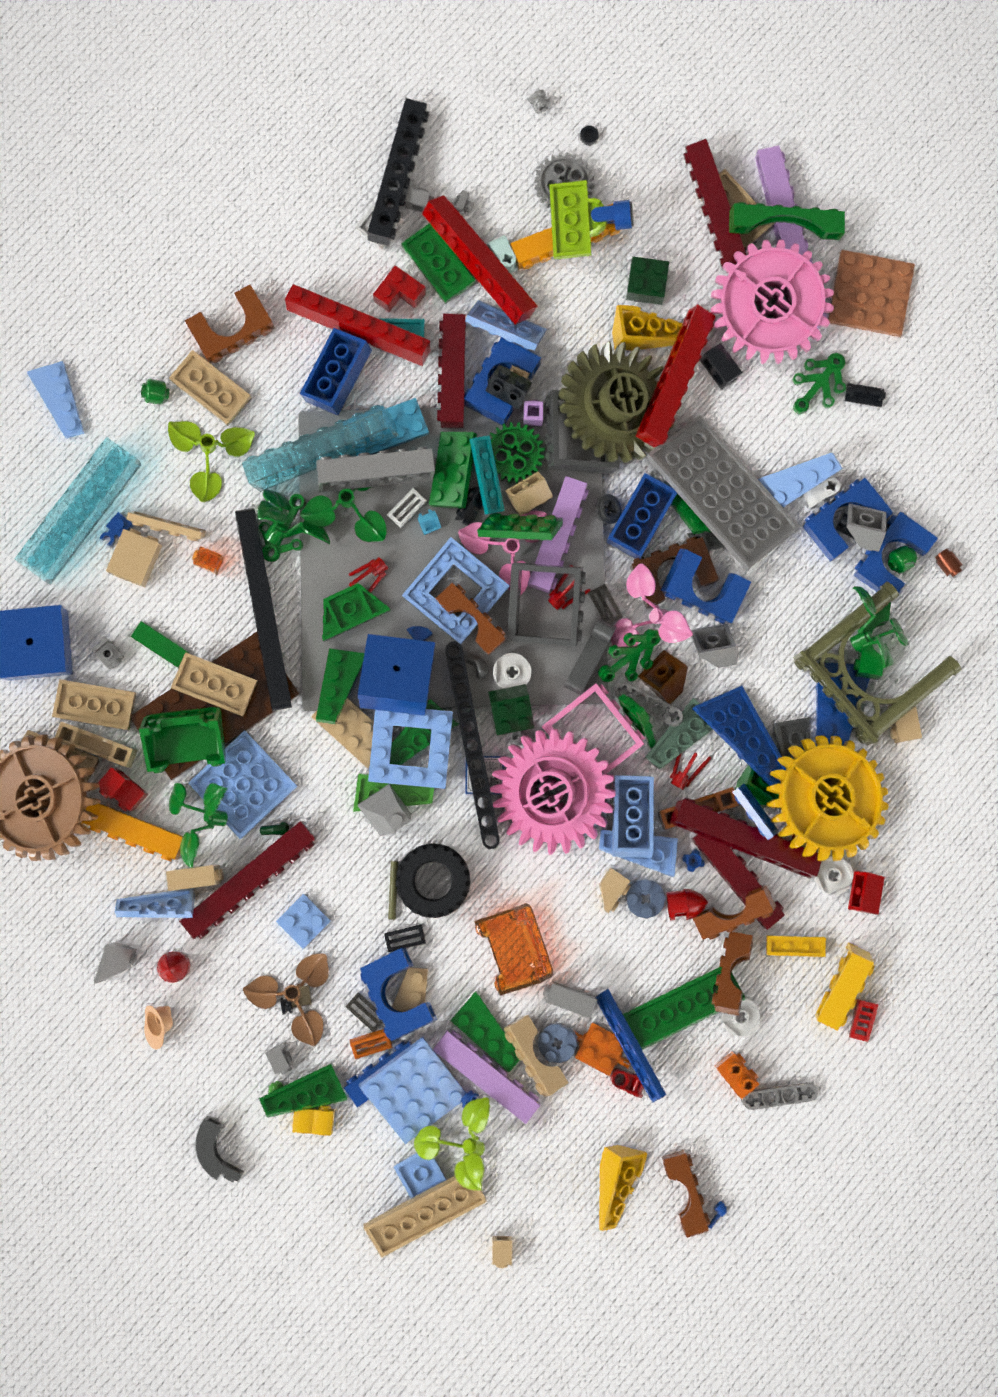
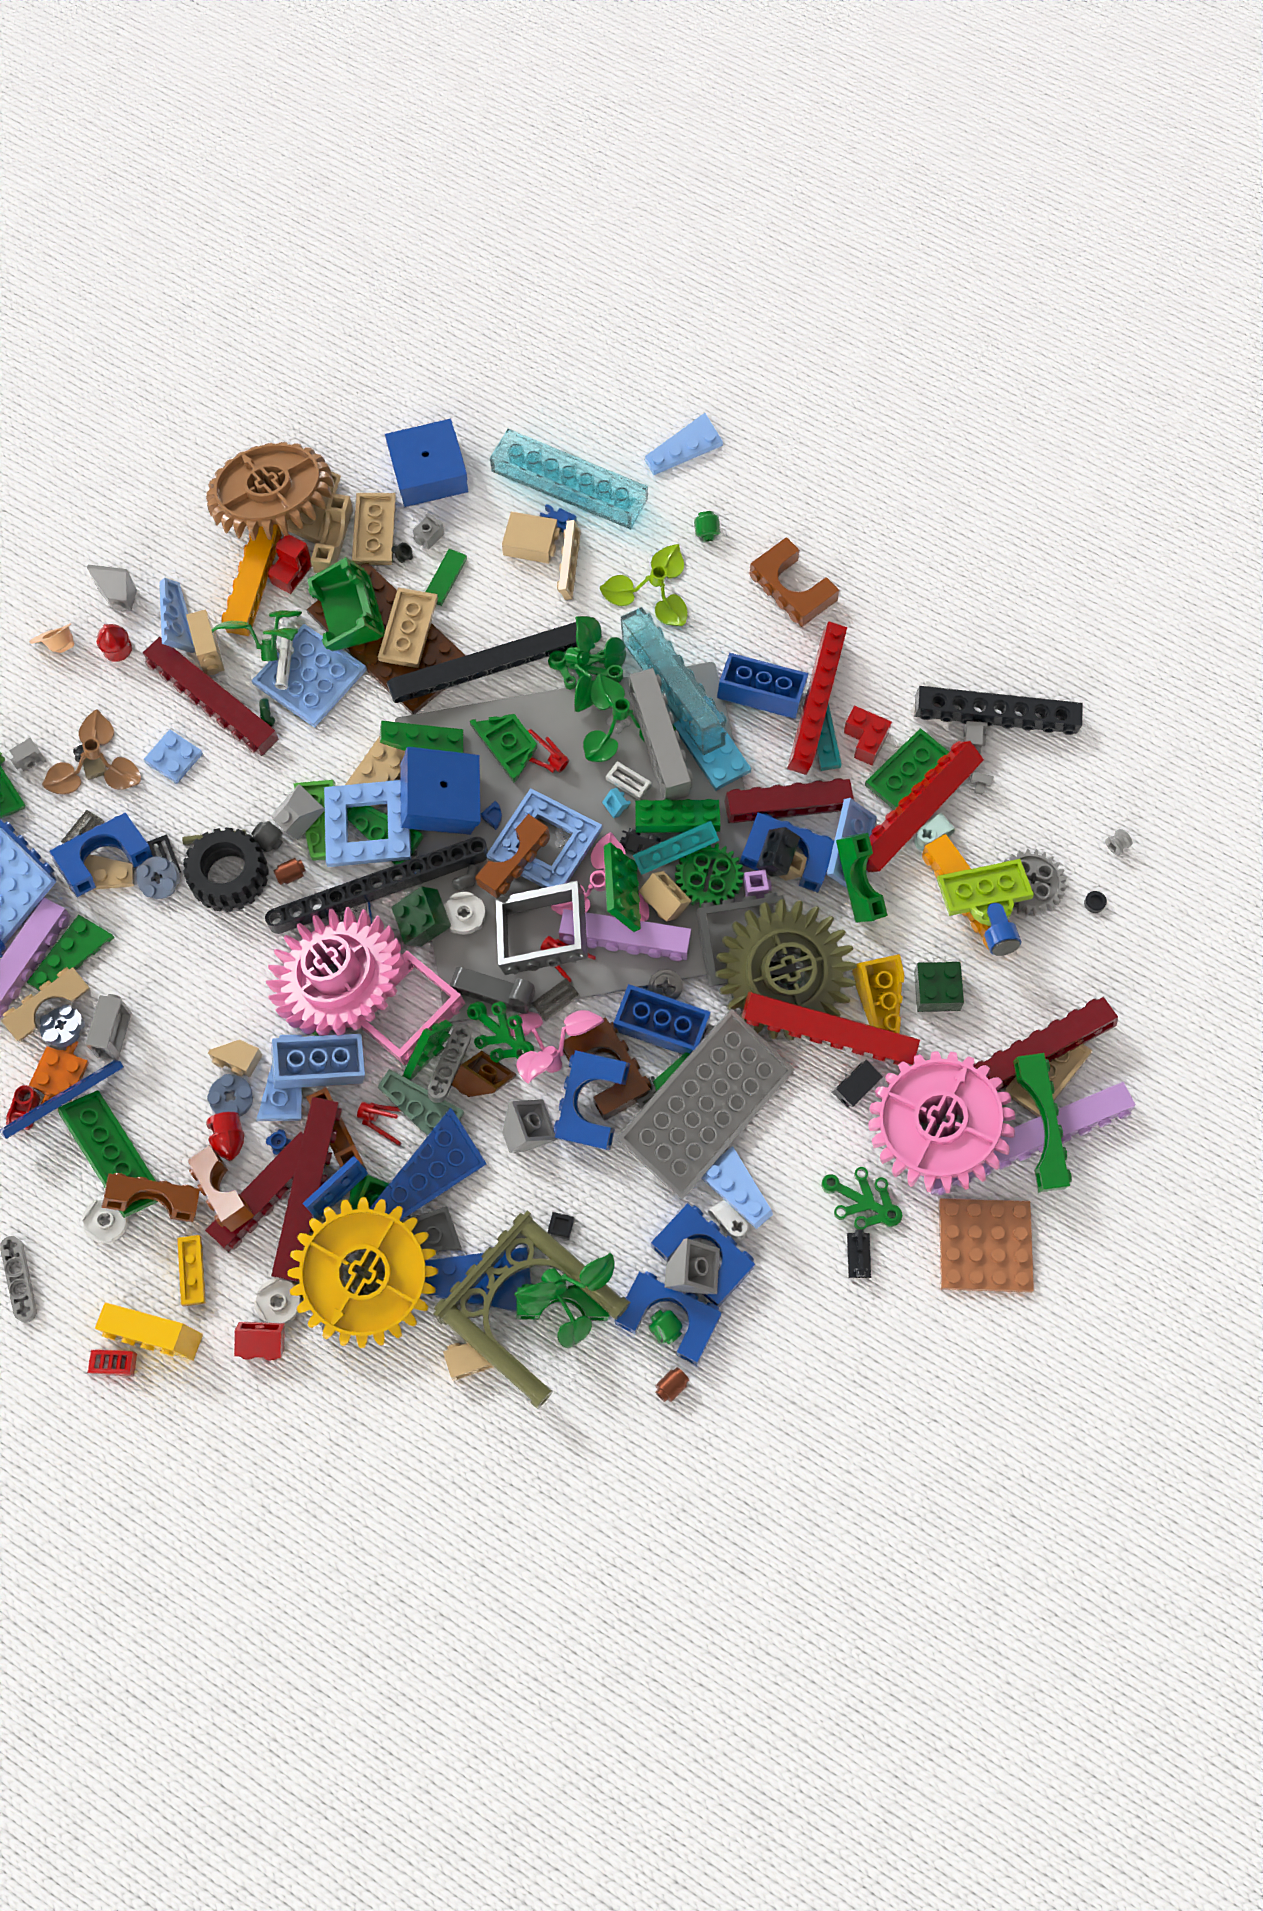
camera: 85 degrees right, 15 degrees down
tan plate [168,350,252,426] -> none
clear orange brick [192,546,224,575] -> none
orange tile [349,1029,393,1059] -> none
clear orange windscreen [474,903,553,996] -> none
orange brick [714,1051,760,1100] -> none
none -> sand blue plate [136,857,180,899]
none -> dark grey head [251,821,283,852]
none -> copper brick [273,858,306,885]
none -> white pin [275,637,294,690]
none -> pearl dark grey plate [391,542,413,563]
none -> black tile [548,1212,575,1240]
none -> green arch [836,833,888,923]

